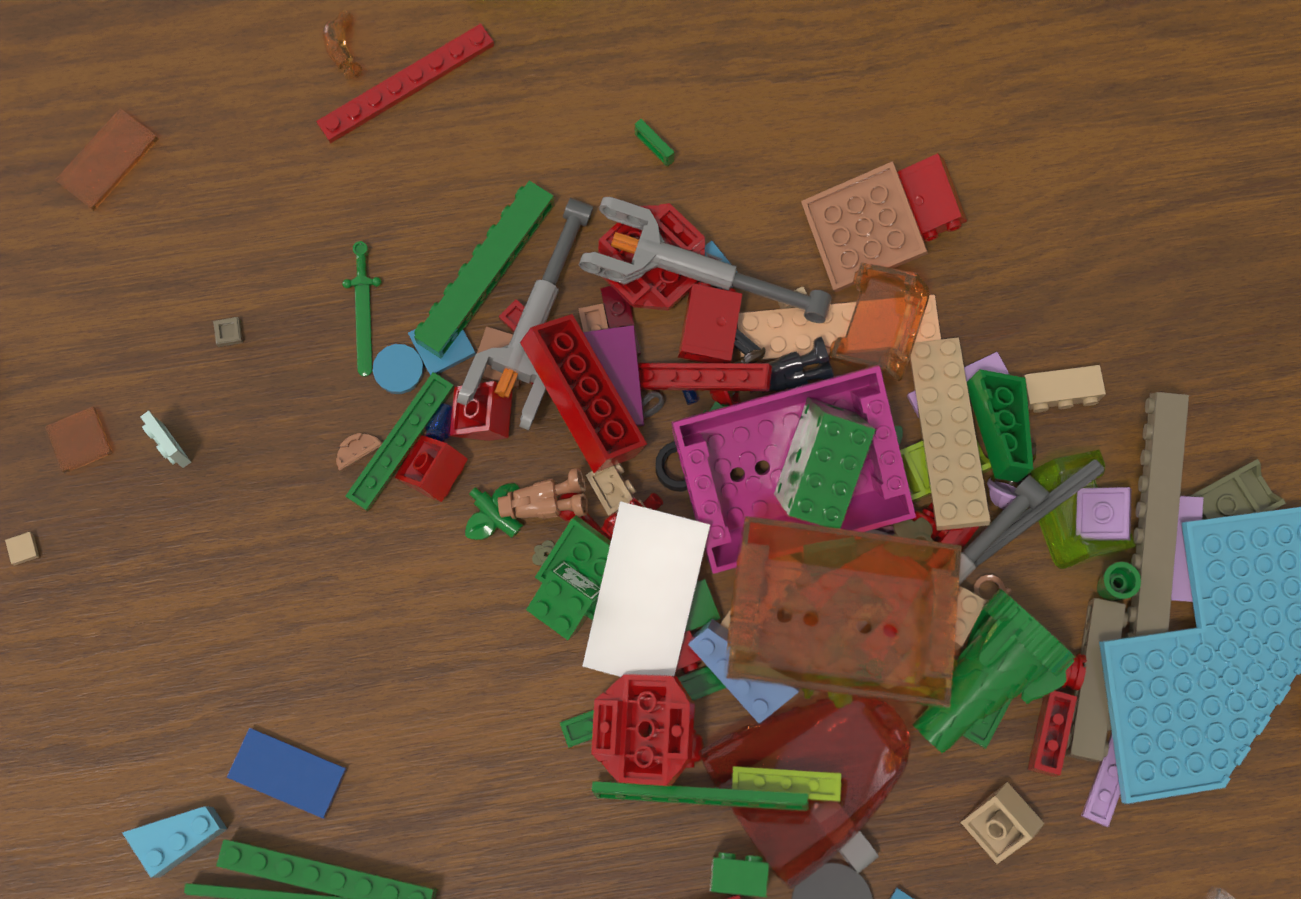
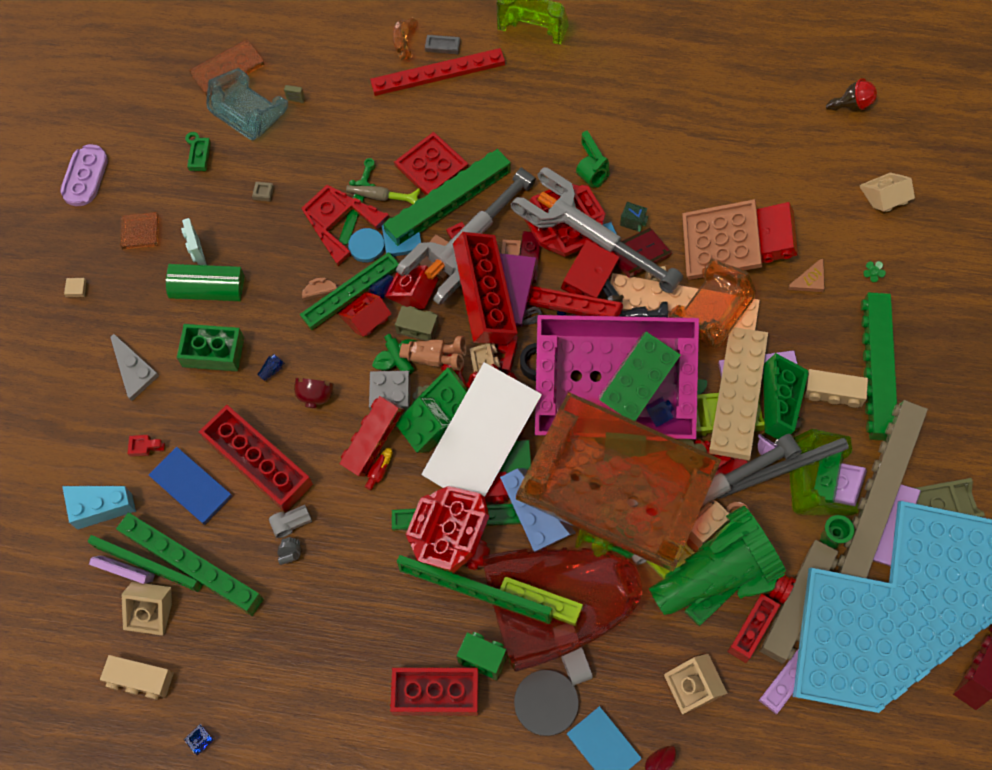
camera: 20 degrees right, 10 degrees down
none -> light grey wing [110,334,159,401]
none -> red plate [127,435,165,457]
none -> green brick [166,264,245,301]
none -> green brick [176,324,244,371]
none -> green hinge [185,132,211,171]
none -> red brick [199,405,313,513]
none -> clear light blue windscreen [206,68,288,140]
none -> clear blue cone [257,354,285,382]
none -> light grey piece [269,505,312,538]
none -> dark grey piece [277,537,301,565]
none -> olive tile [284,85,305,103]
none -> dark red cylinder [294,378,334,409]
none -> red wing [301,185,390,266]
none -> red brick [339,396,405,477]
none -> dark tan piece [346,185,420,205]
none -> red piece [364,448,393,491]
none -> light grey brick [369,371,411,415]
none -> red plate [394,132,469,196]
none -> olive brick [395,306,439,341]
none -> flat silver tile [425,35,460,54]
none -> red hinge [497,336,518,375]
none -> green piece [576,156,610,188]
none -> dark red tile [613,227,672,278]
none -> clear green brick [620,202,649,232]
none -> clear blue brick [646,397,674,428]
none -> nougat tile [788,259,824,292]
none -> green plate [812,451,844,503]
none -> tan slope [860,172,915,212]
none -> green brick [861,292,897,441]
none -> green plant [863,261,886,282]

